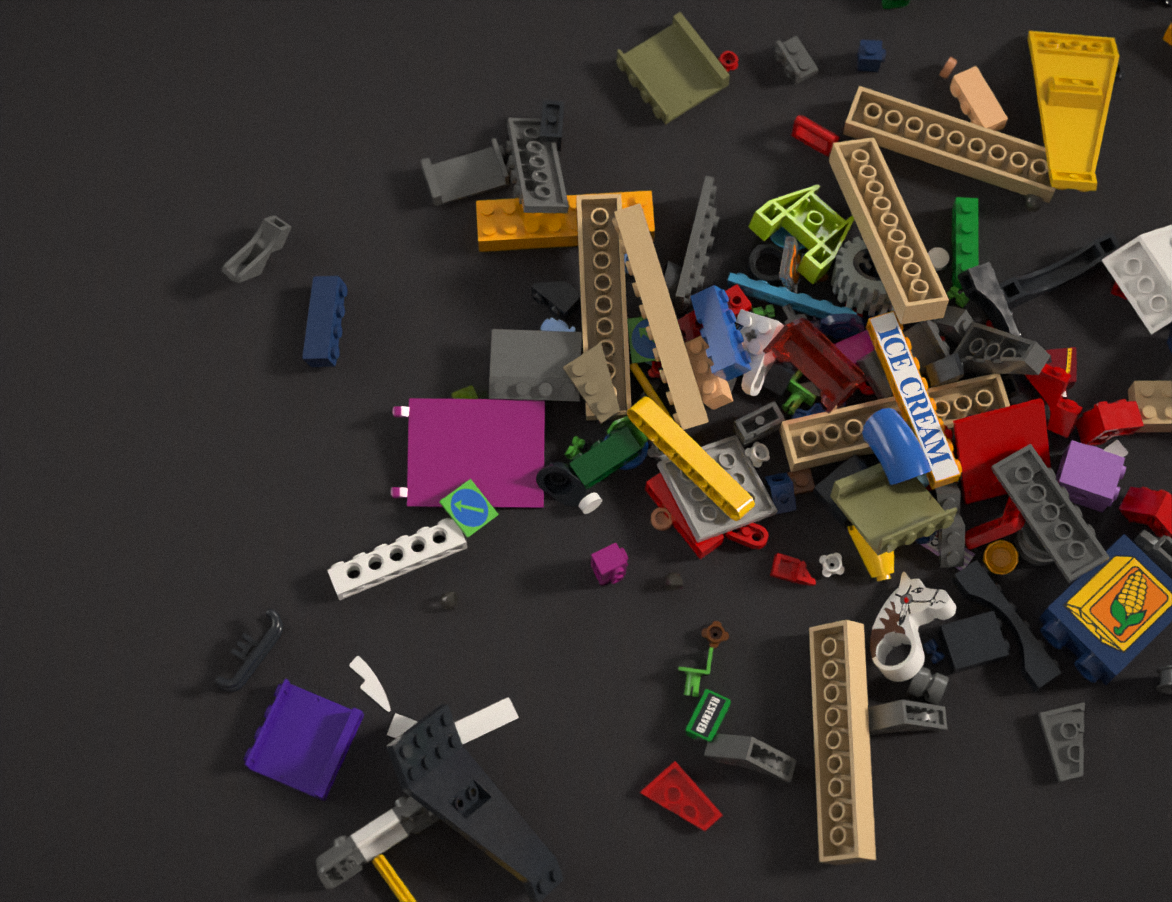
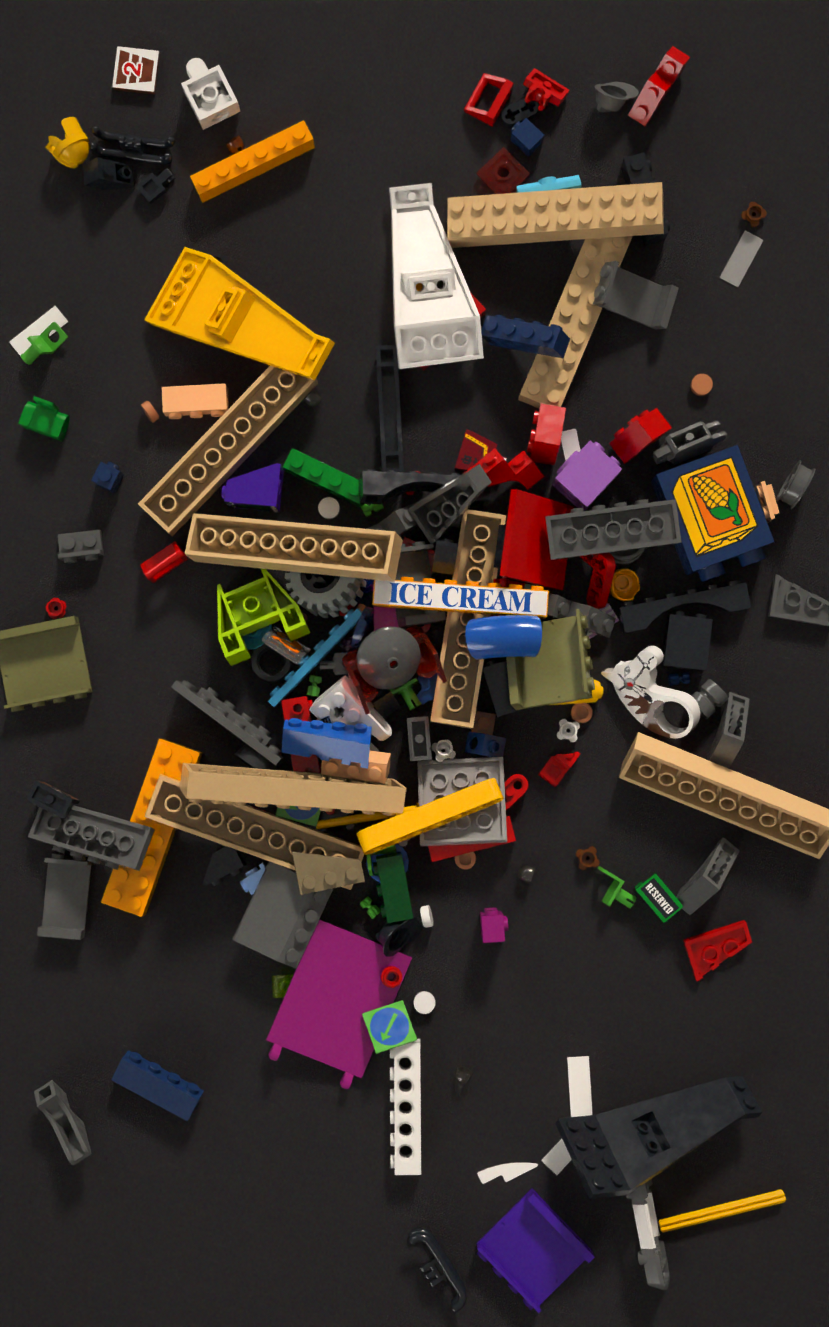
camera: 65 degrees left, 15 degrees up
none -> dark purple slope [222,463,284,513]
none -> dark grey dish [357,626,421,689]
none -> red plate [381,966,402,988]
none -> white tile [414,991,435,1014]
none -> nougat tile [570,703,592,723]
none -> light nougat piece [754,481,779,523]

